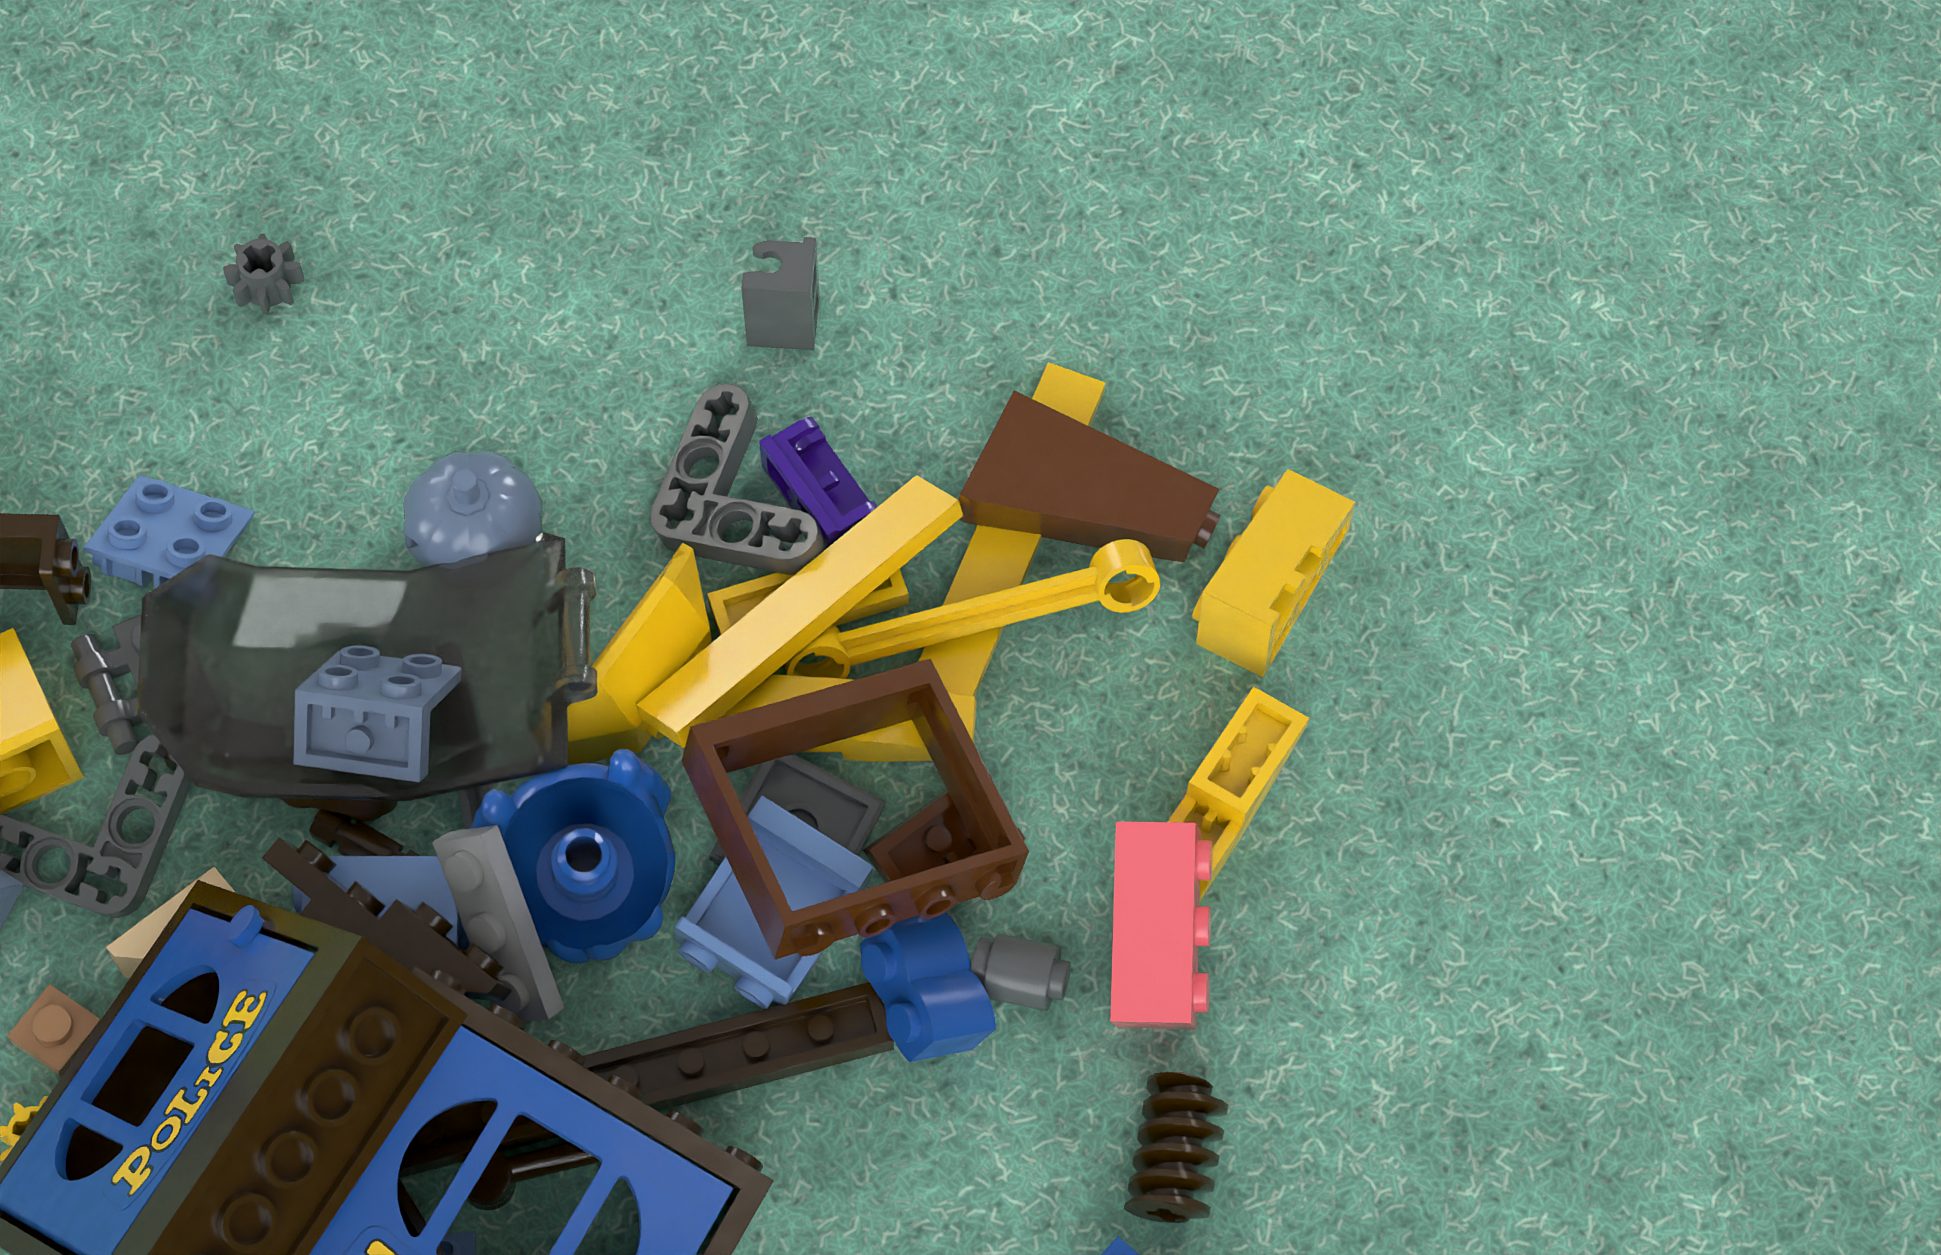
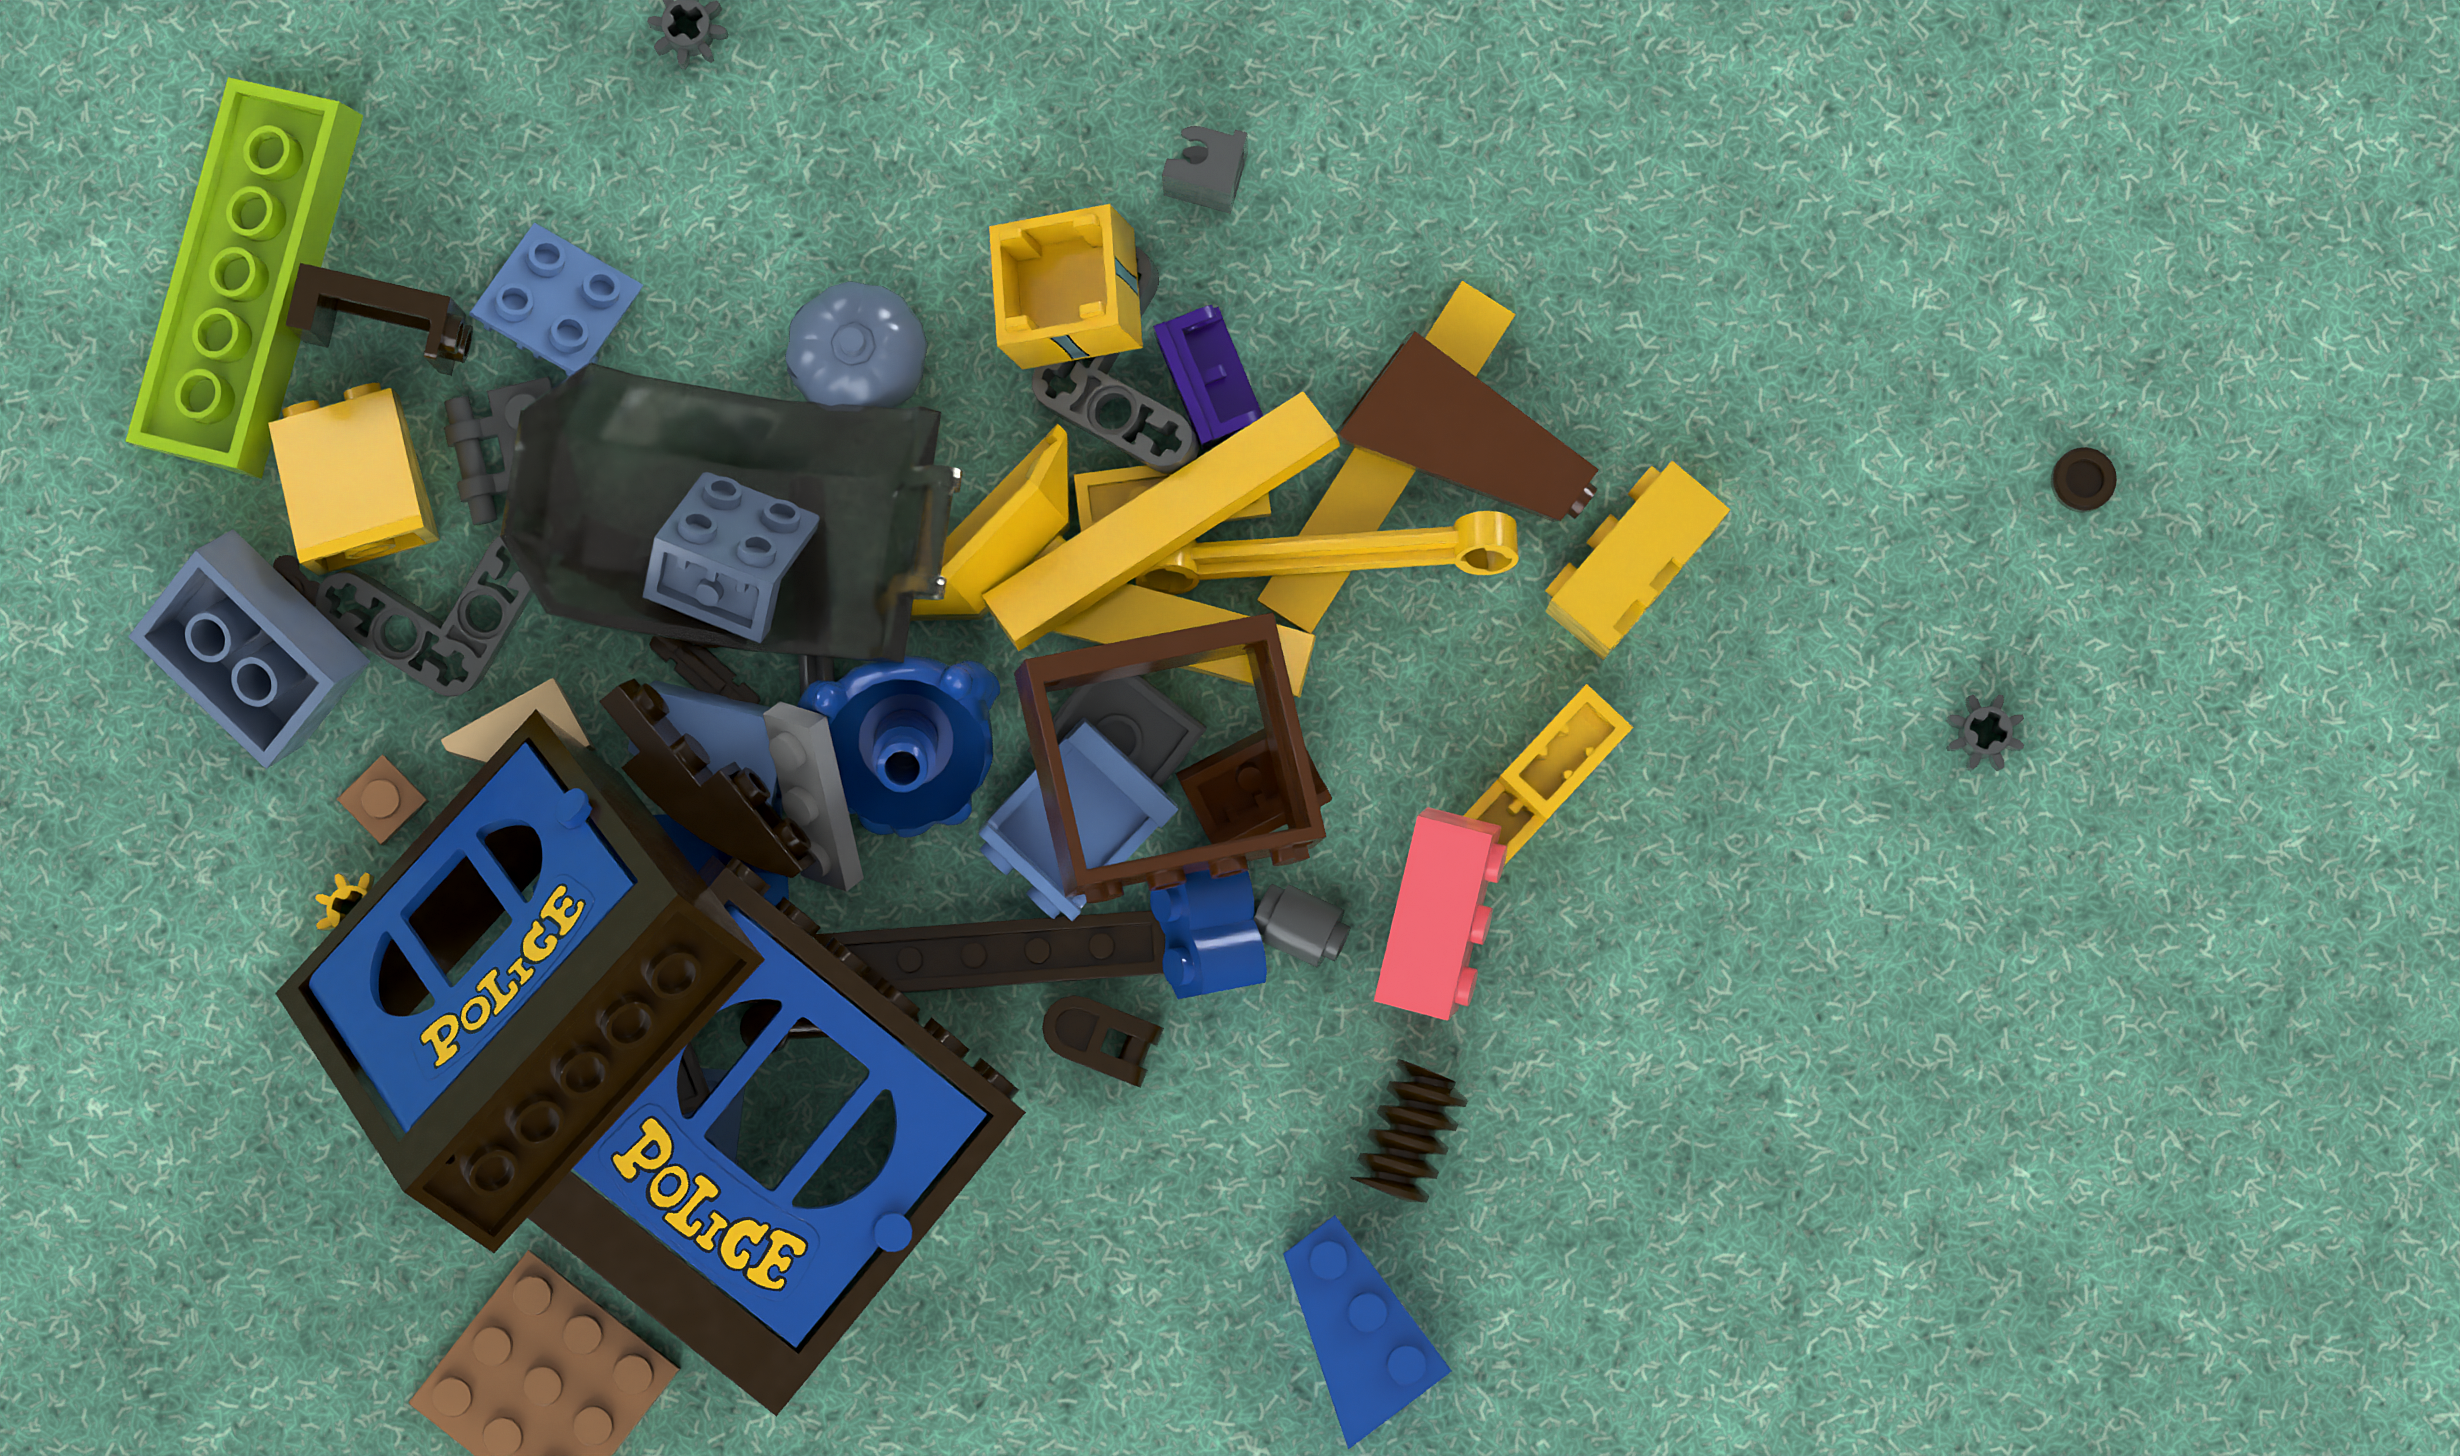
camera: 15 degrees right, 20 degrees up
none -> yellow container [989,204,1143,370]
none -> dark brown plate [1042,995,1164,1088]
none -> dark grey gear [1946,694,2024,772]
none -> dark brown tile [2051,447,2117,513]

